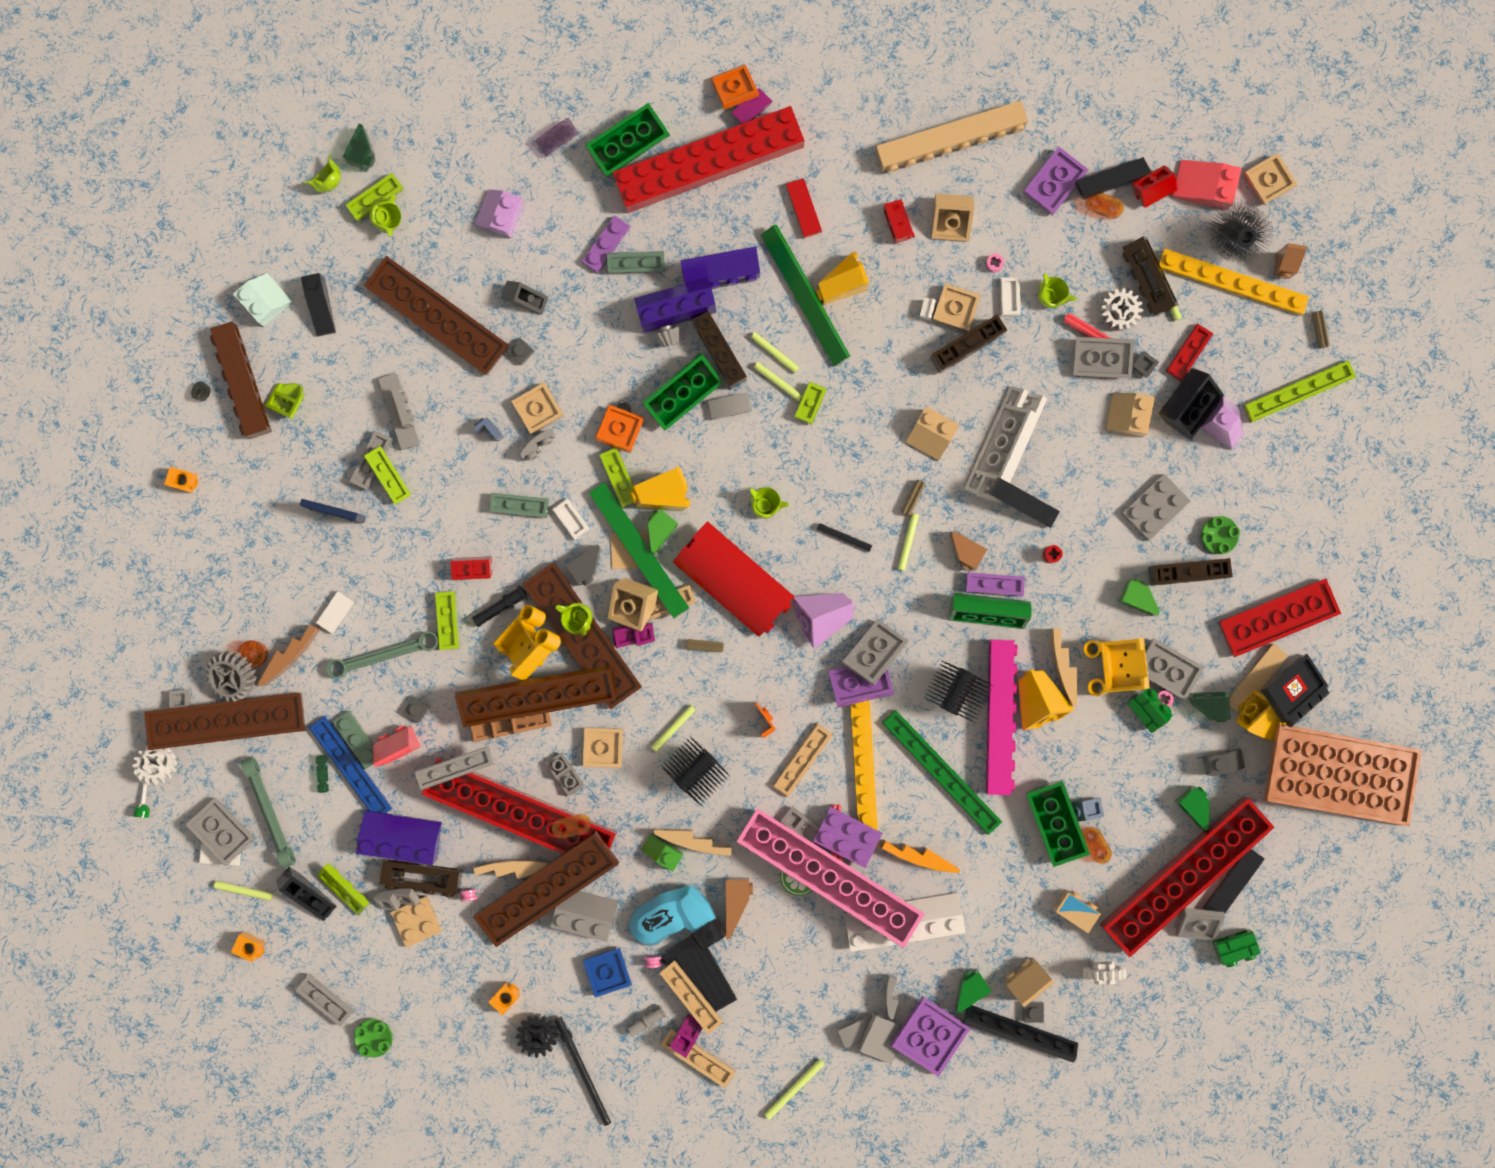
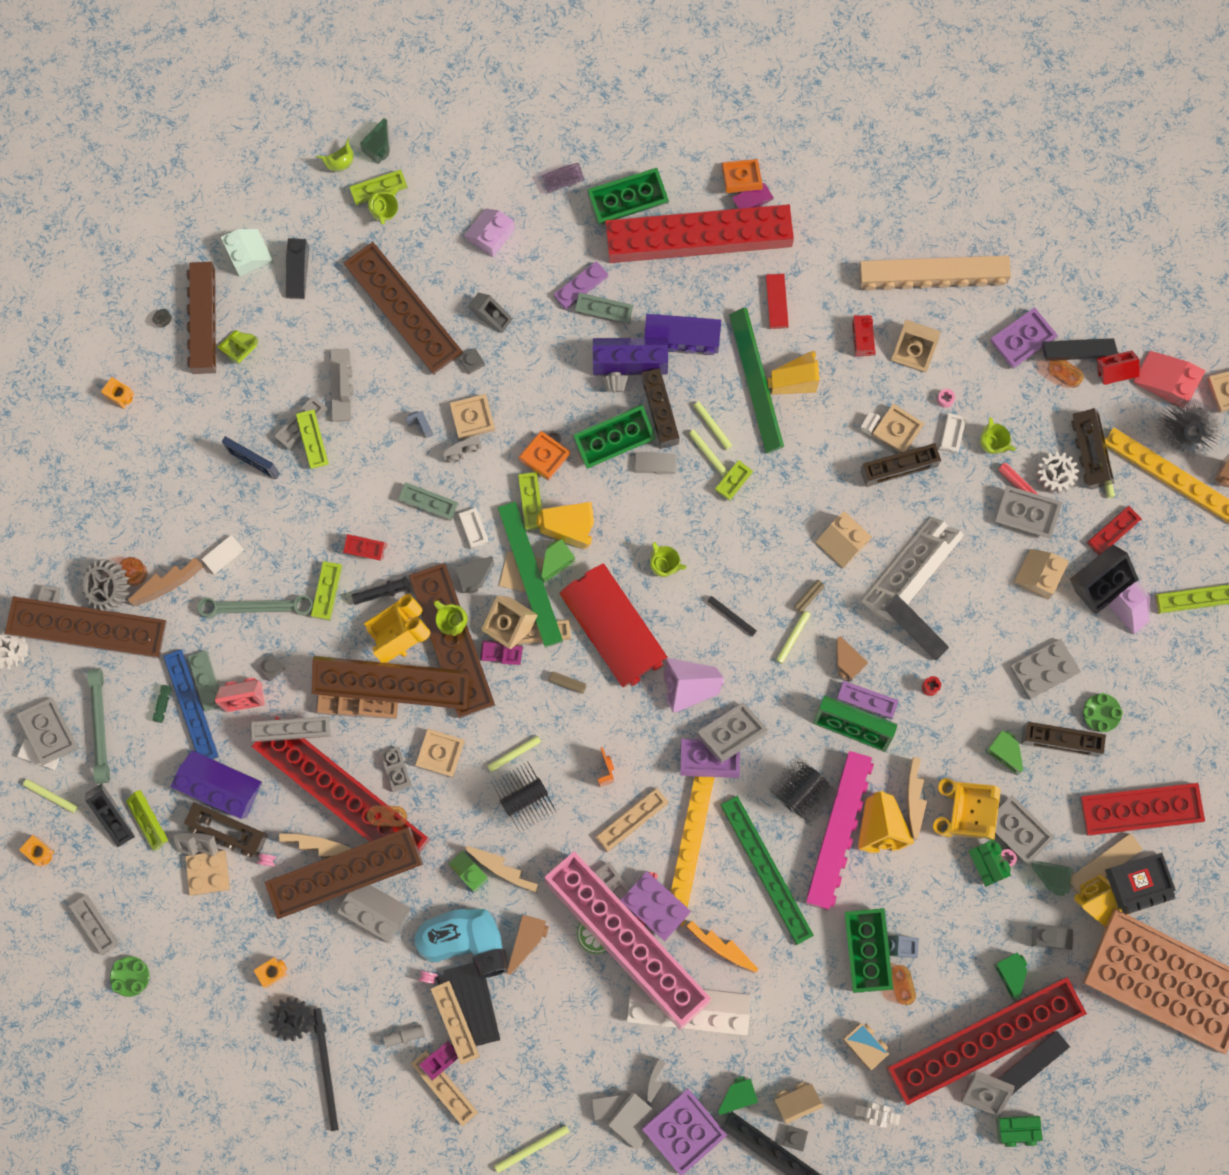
camera: 15 degrees right, 10 degrees down
blue plate [583,947,632,998] -> none
dark grey plate [1132,351,1159,378] -> none

